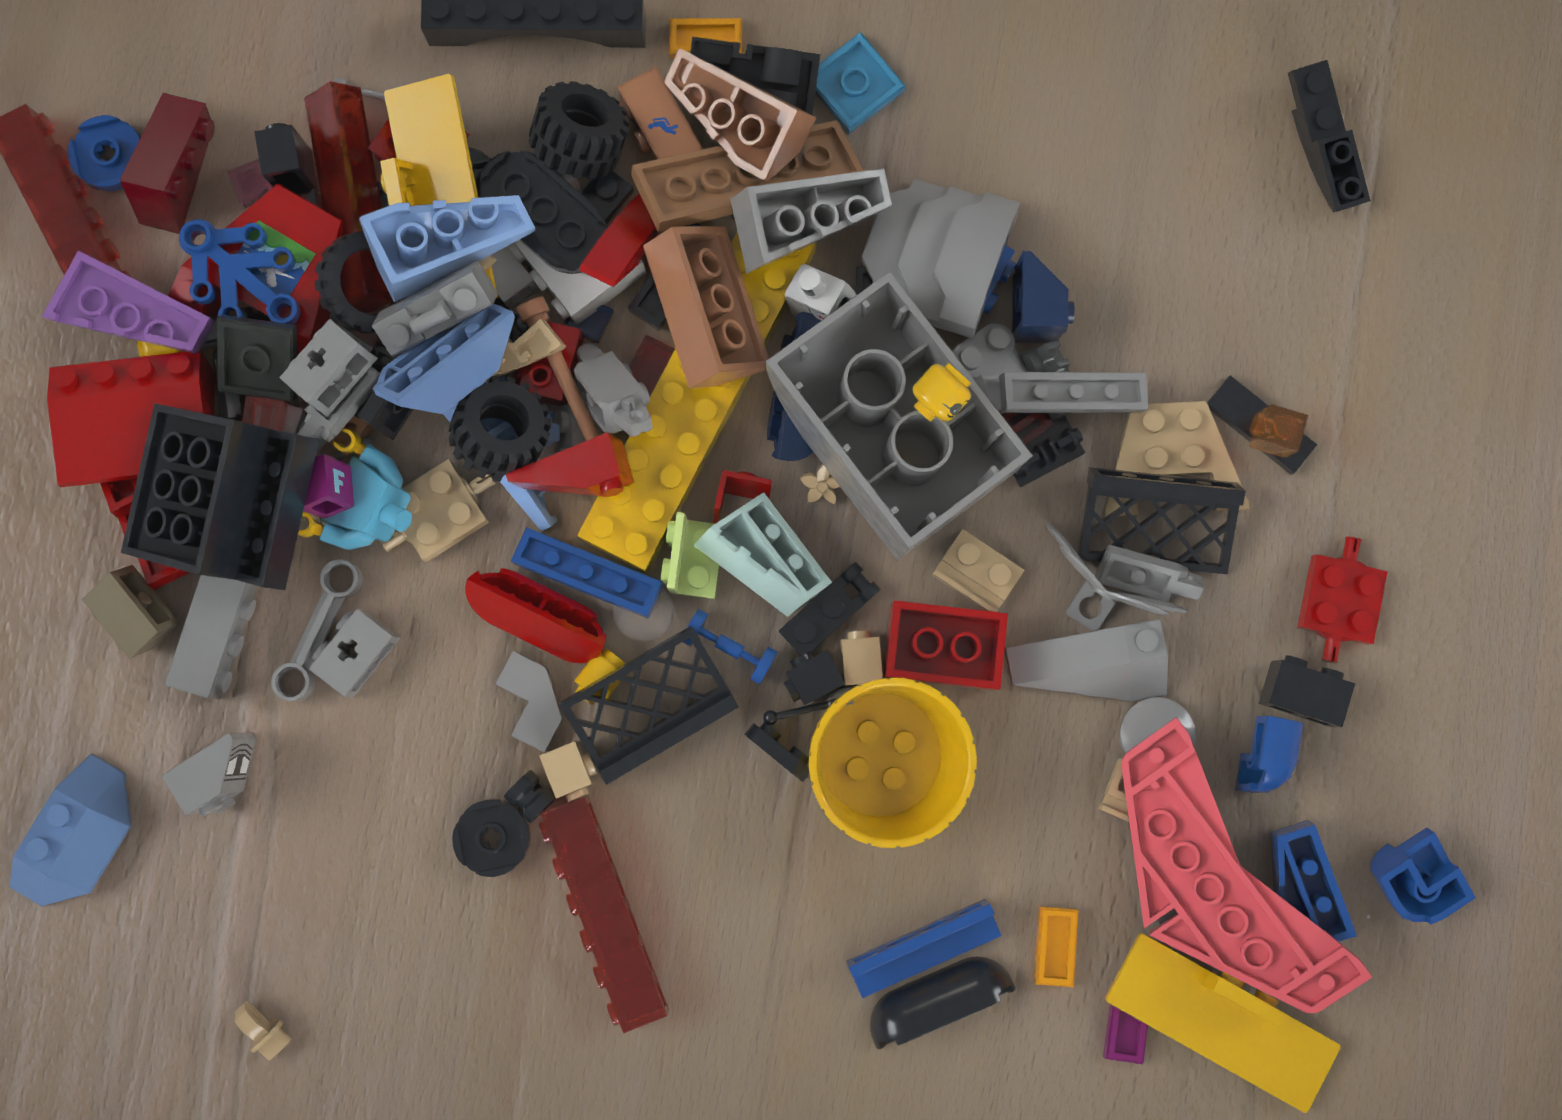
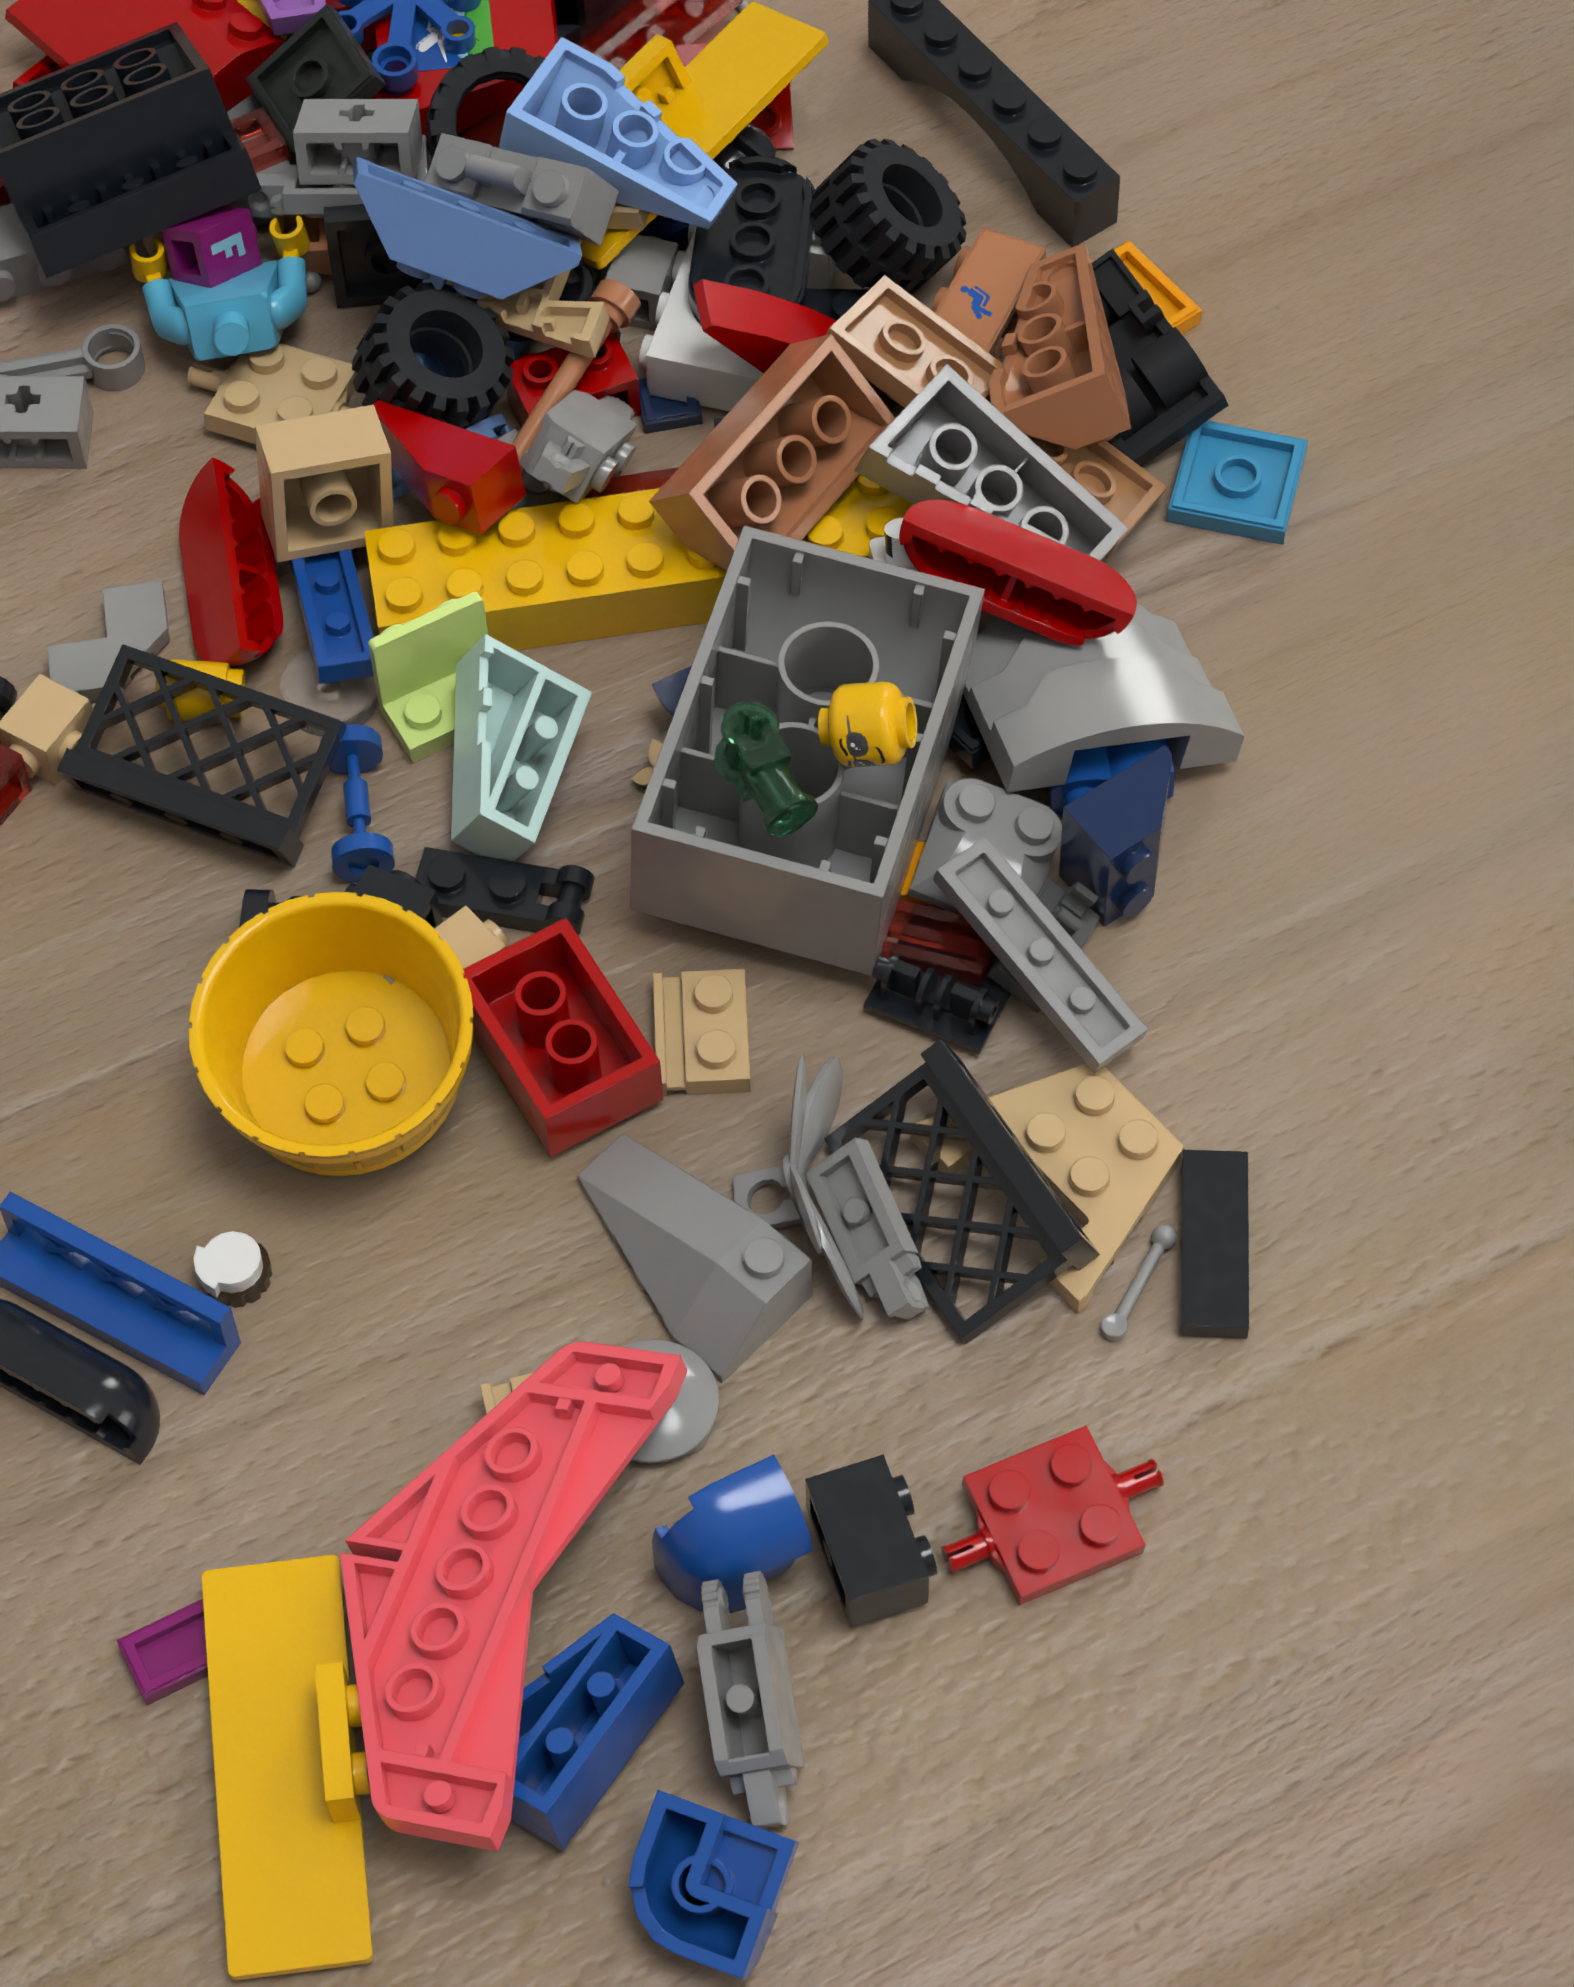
camera: 60 degrees right, 25 degrees down
red bracket [713,470,772,524] -> none
light orange tile [1034,906,1079,987] -> none
clear orange brick [1249,404,1308,458] -> none
none -> white piece [193,1231,272,1308]
none -> tan brick [255,405,394,562]
none -> light grey hinge [697,1571,805,1829]
none -> clear green connector [714,701,818,837]
none -> red brick [899,499,1137,646]
none -> light grey hinge [1101,1224,1177,1342]

